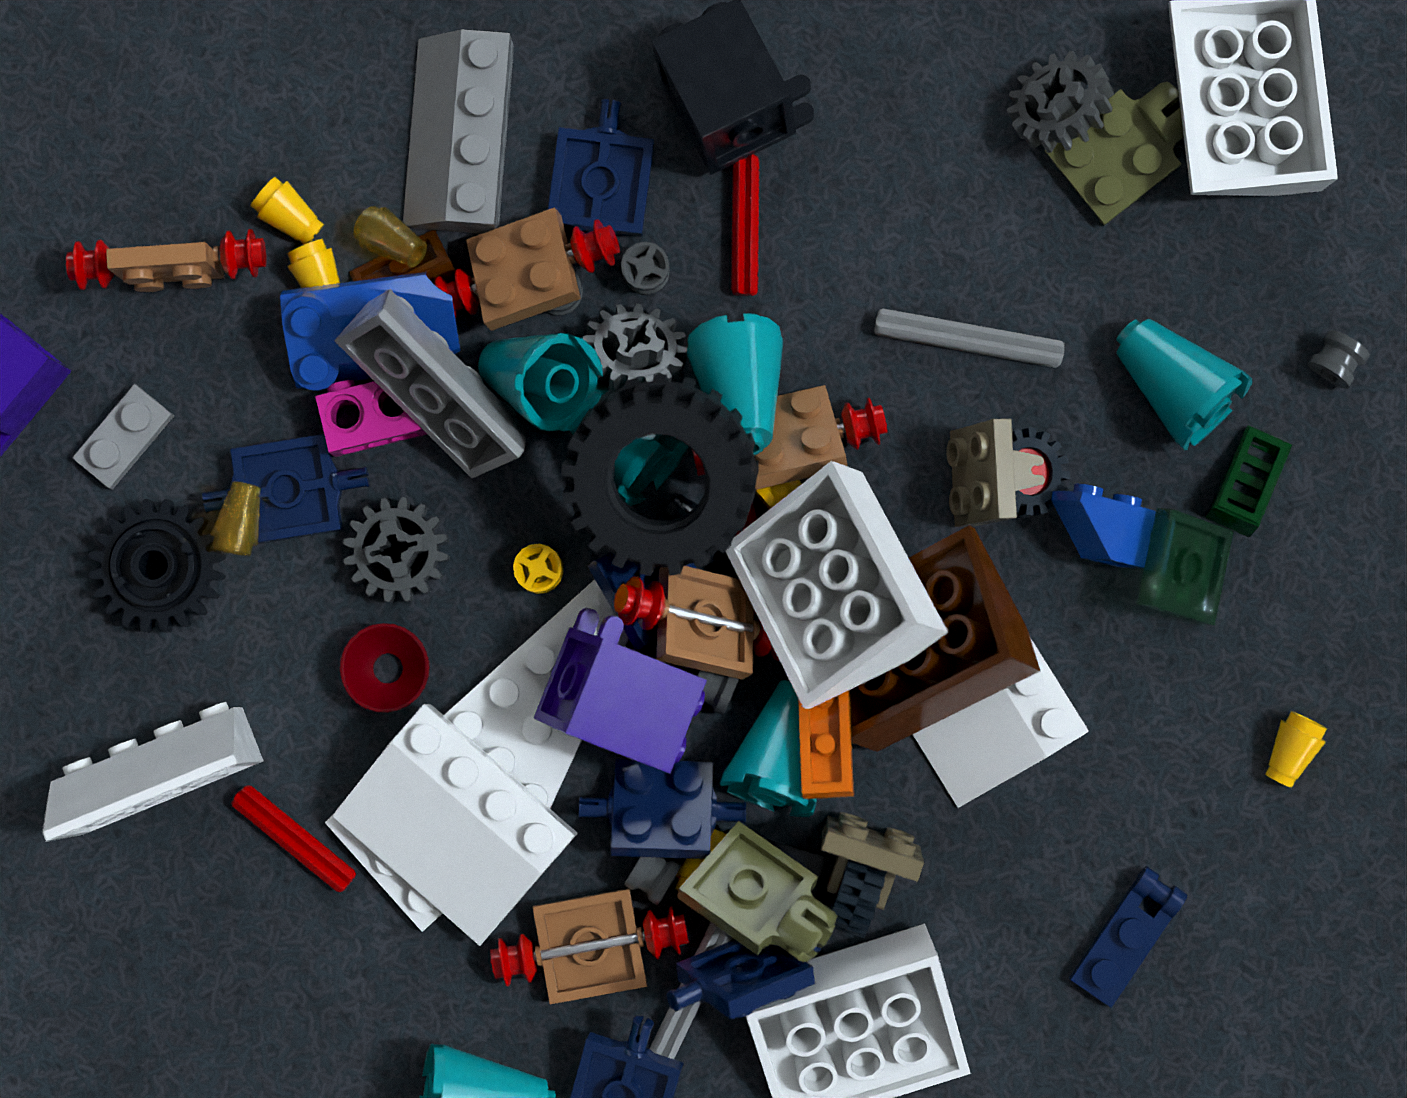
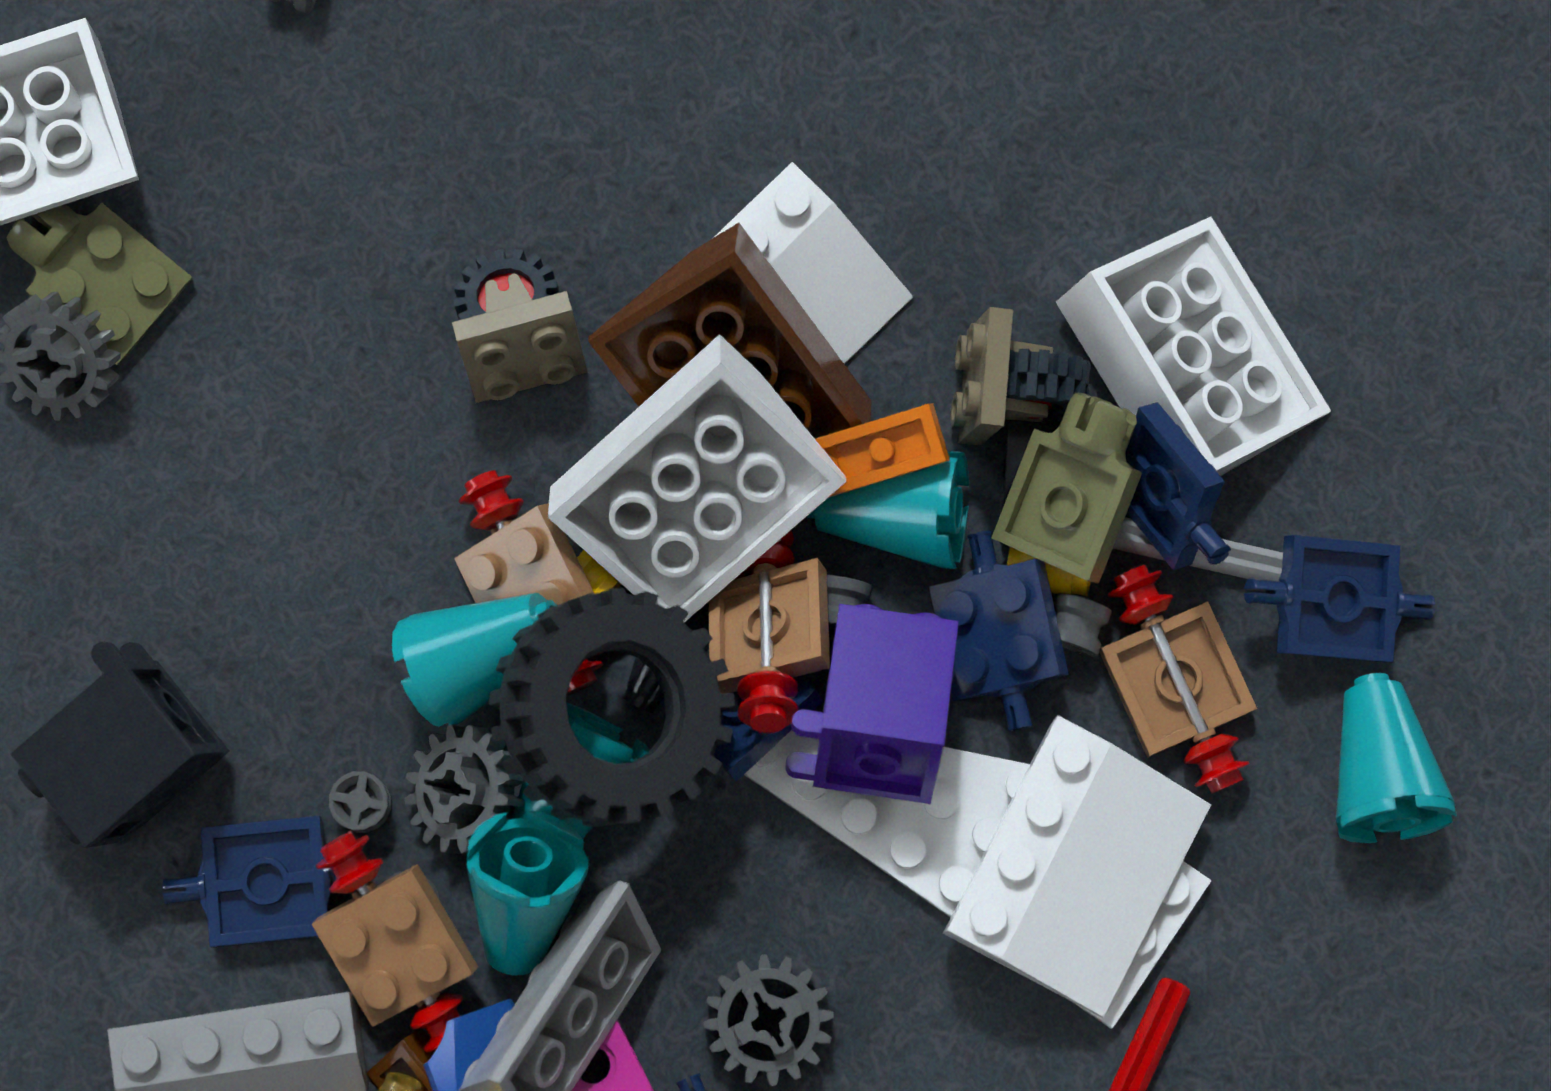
camera: 110 degrees left, 5 degrees down
dark red piece [340,623,430,713] -> none
yellow wheel [513,544,564,594] -> none
red axle [731,154,759,296] -> none
light grey axle [874,309,1065,368] -> none
blue slope [1051,484,1160,570] -> none
dark blue plate [1069,866,1188,1008] -> none
teal cone [1116,319,1252,451] -> none
clear green plate [1137,508,1234,626] -> none
dark green slope [1206,425,1292,537] -> none

